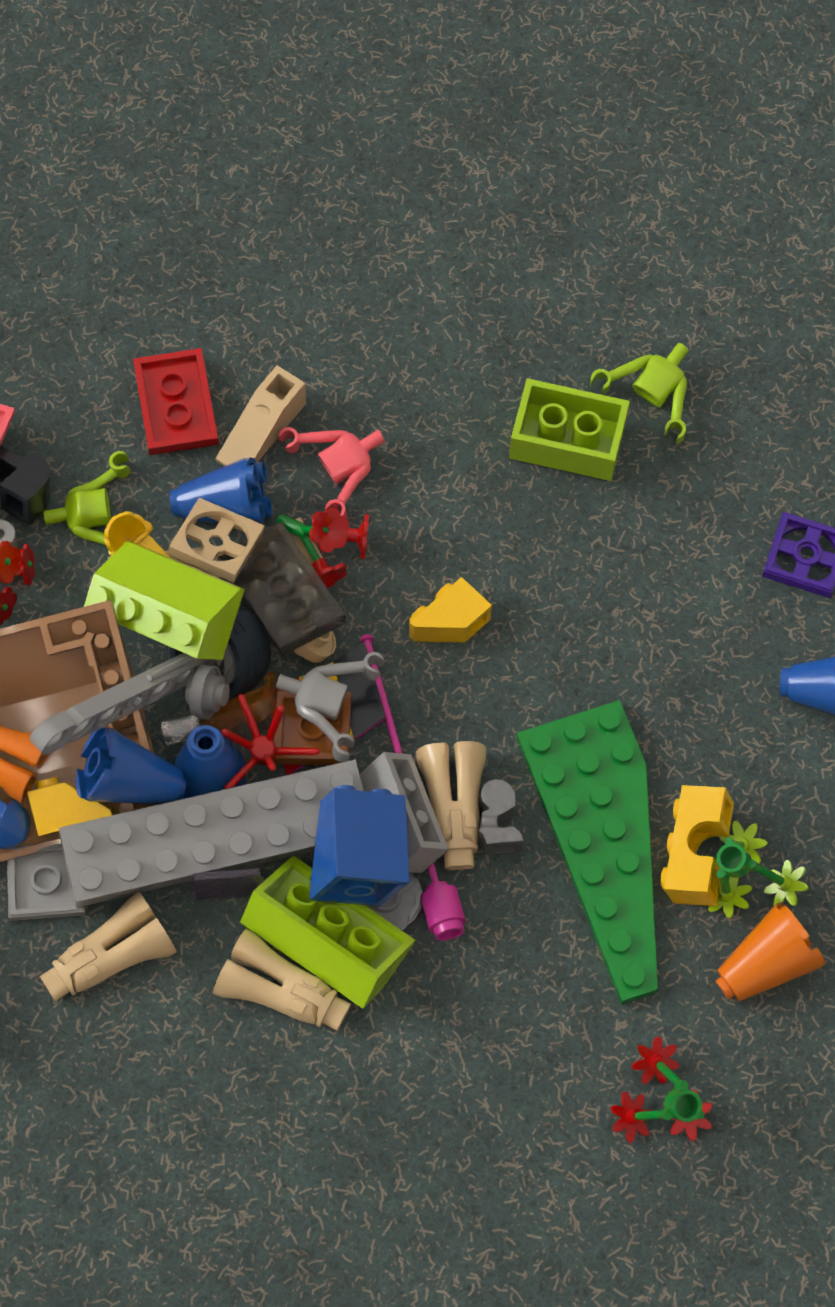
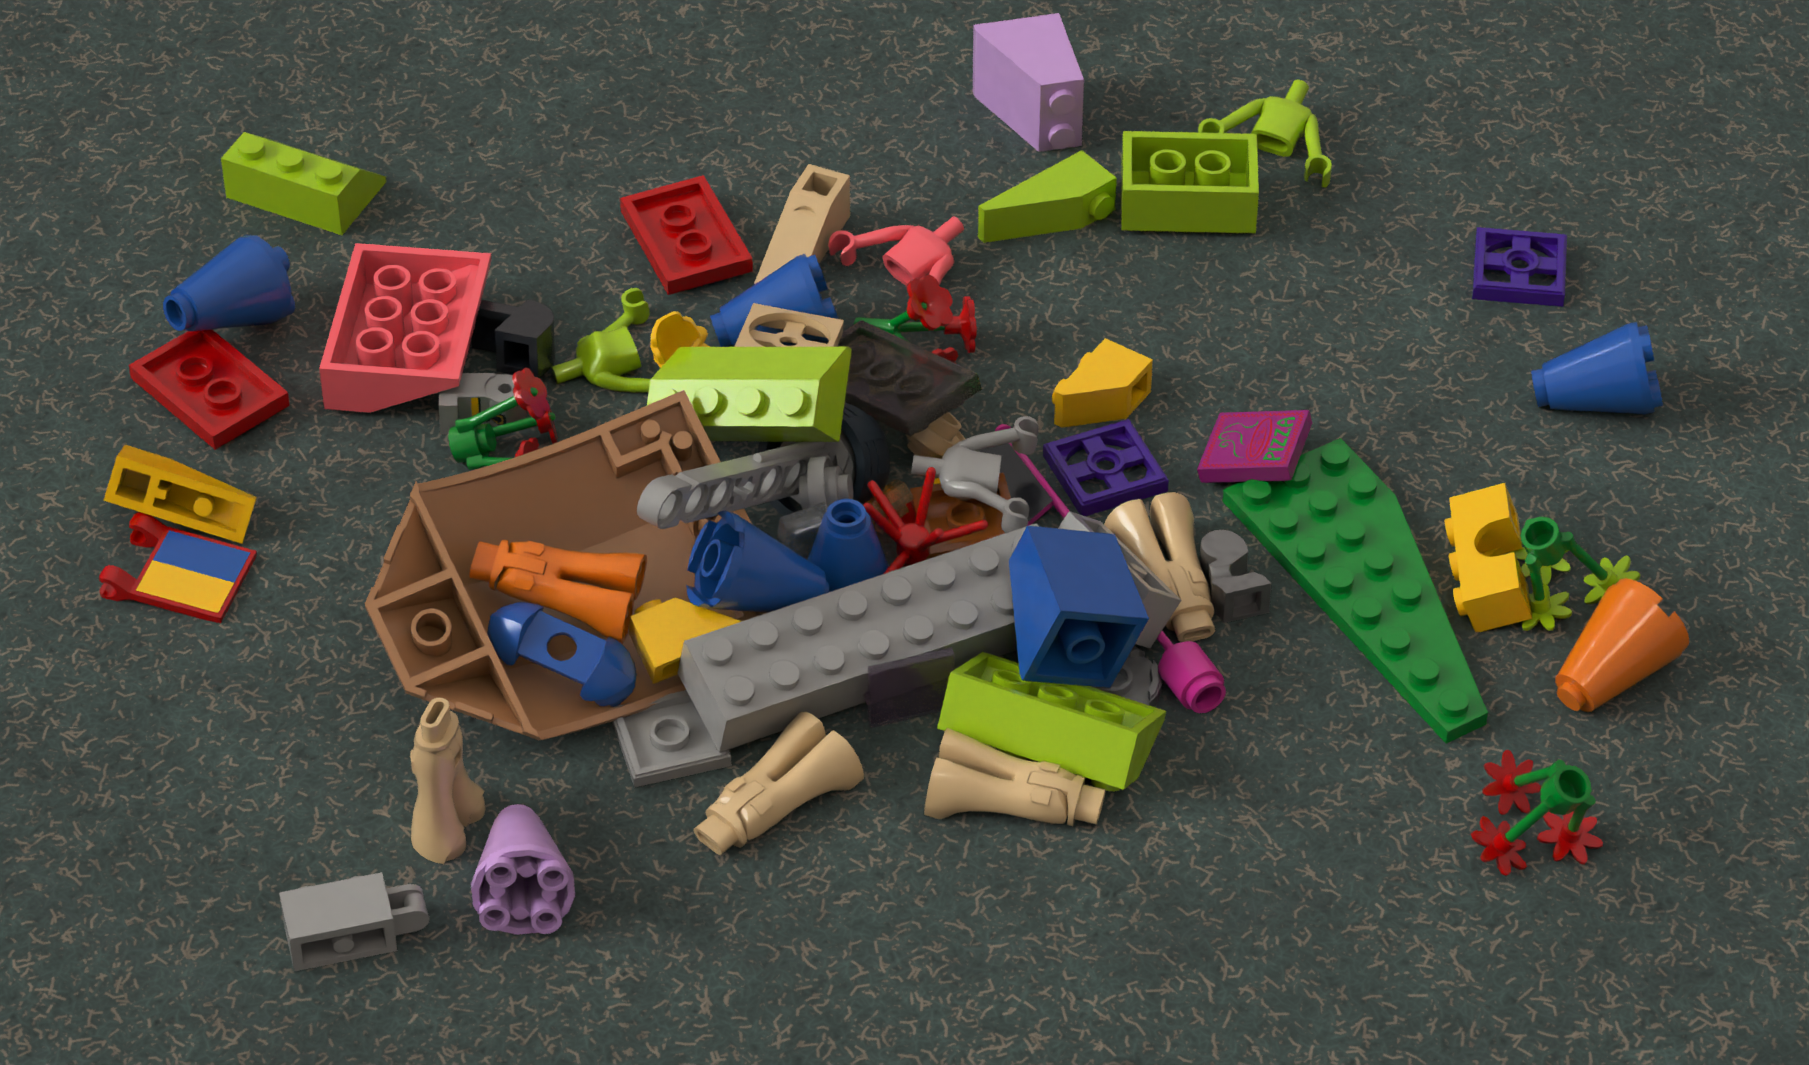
camera: 10 degrees left, 20 degrees down
none -> lavender slope [973,13,1084,152]
none -> lime slope [978,150,1117,243]
none -> dark purple piece [1043,419,1169,516]
none -> magenta tile [1197,410,1312,483]

